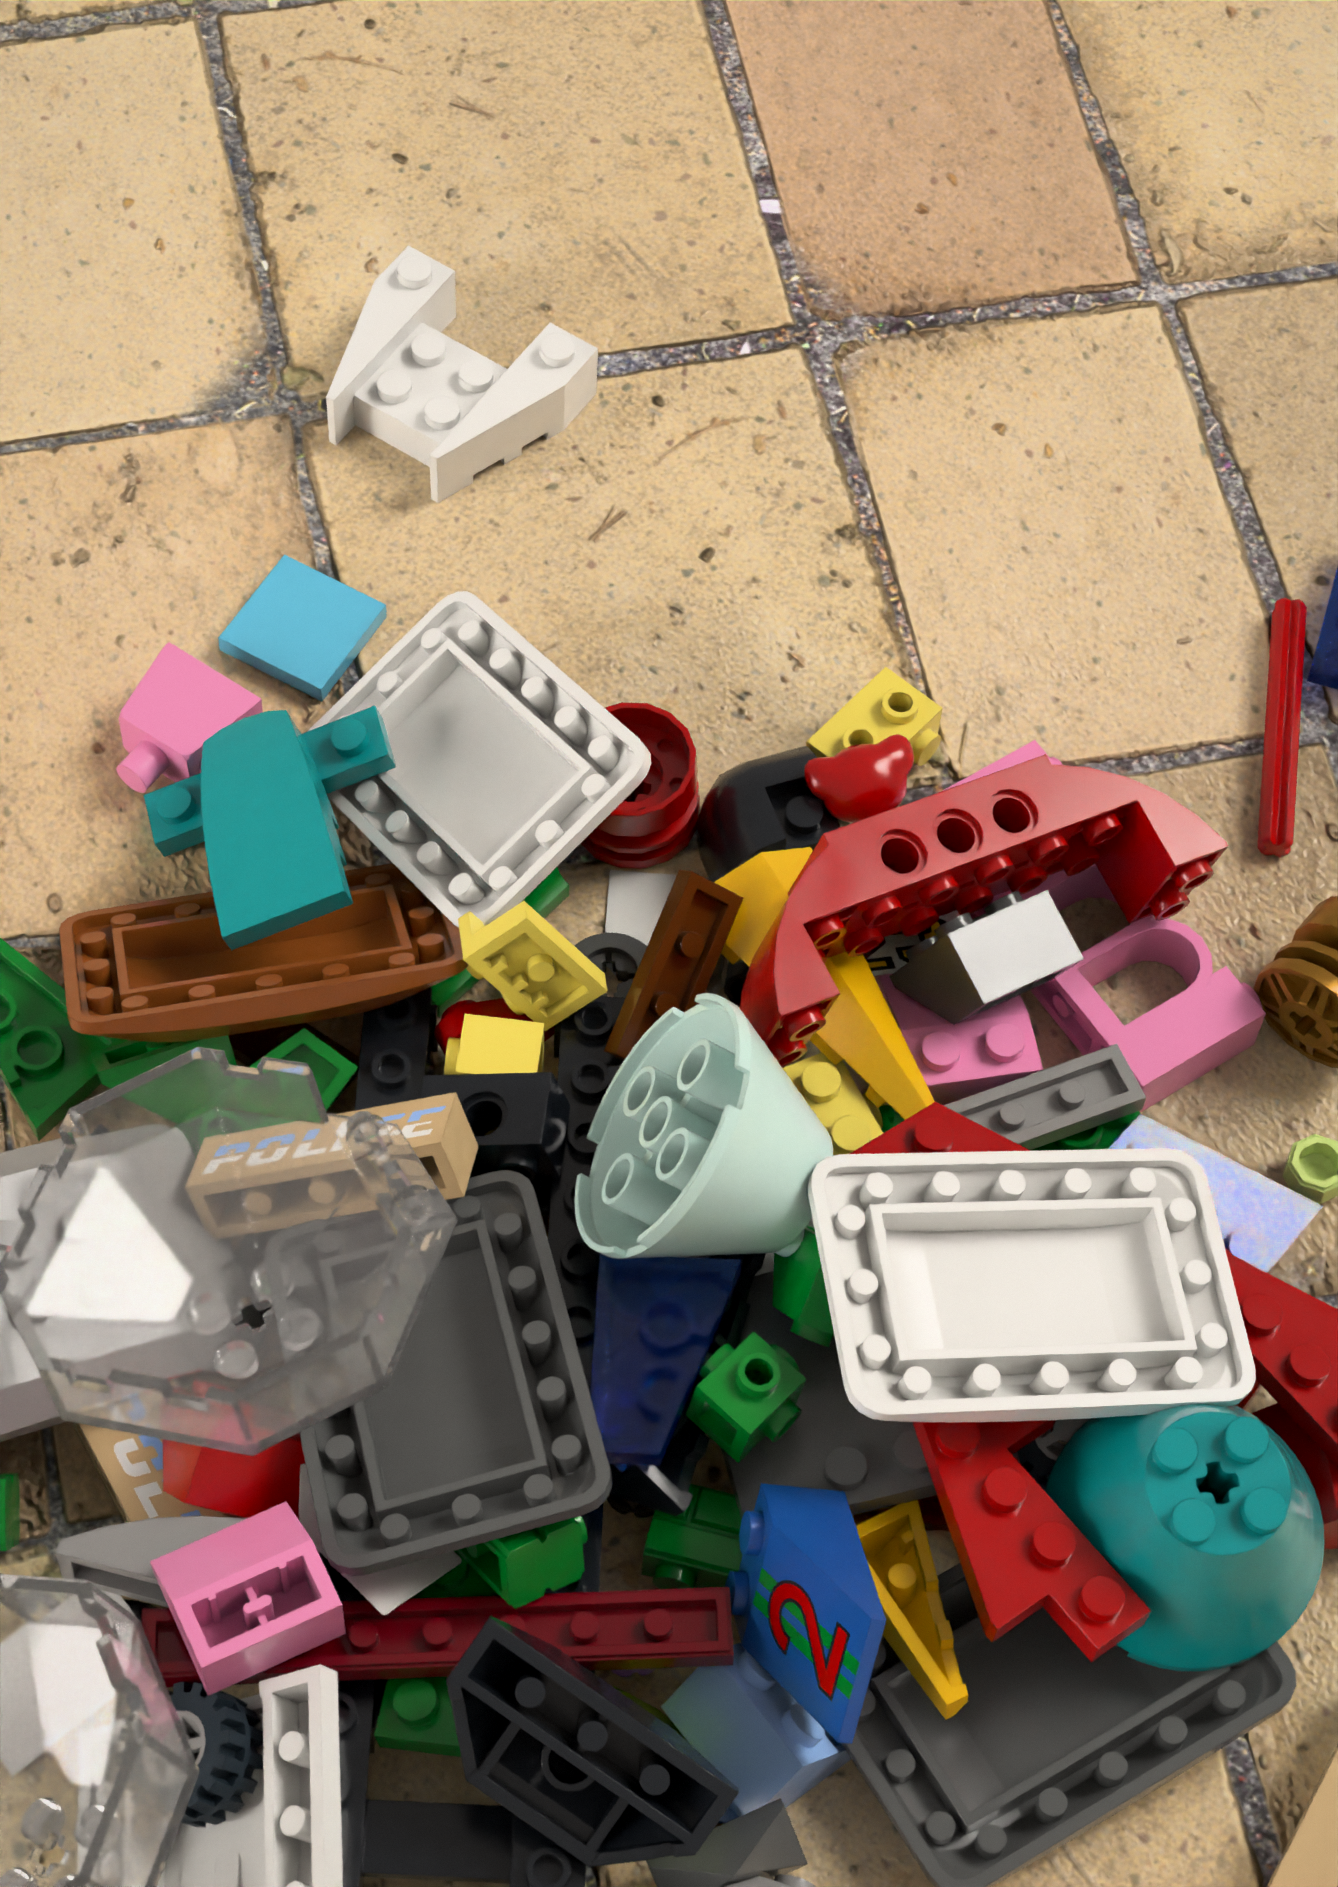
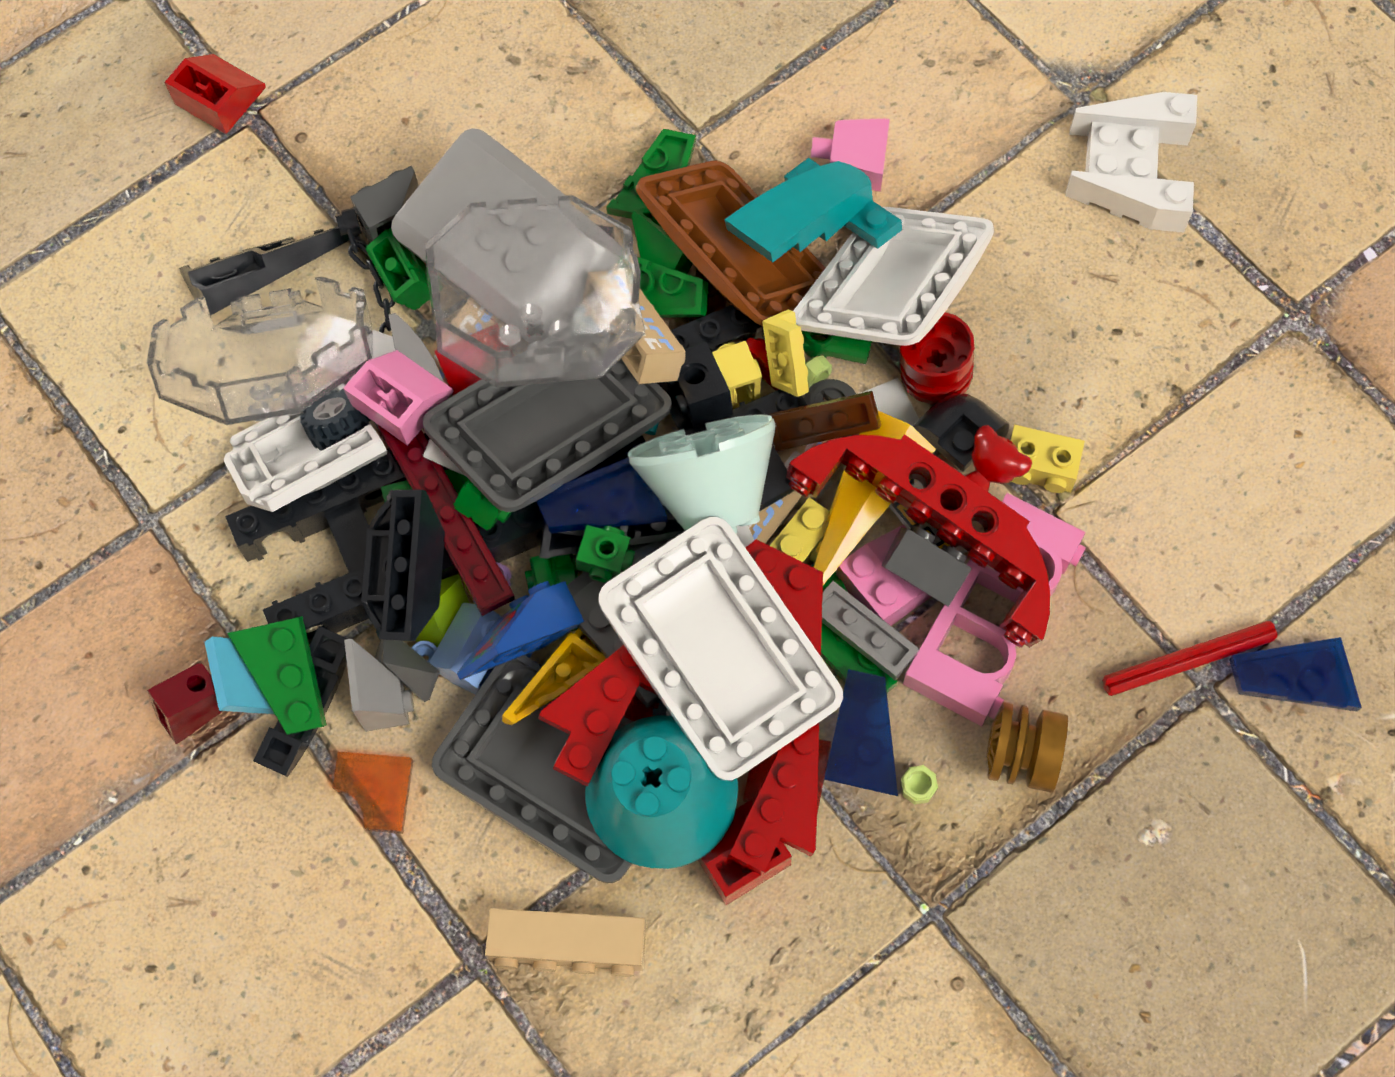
camera: 70 degrees right, 10 degrees up
medium azure tile [218,555,387,701] -> none

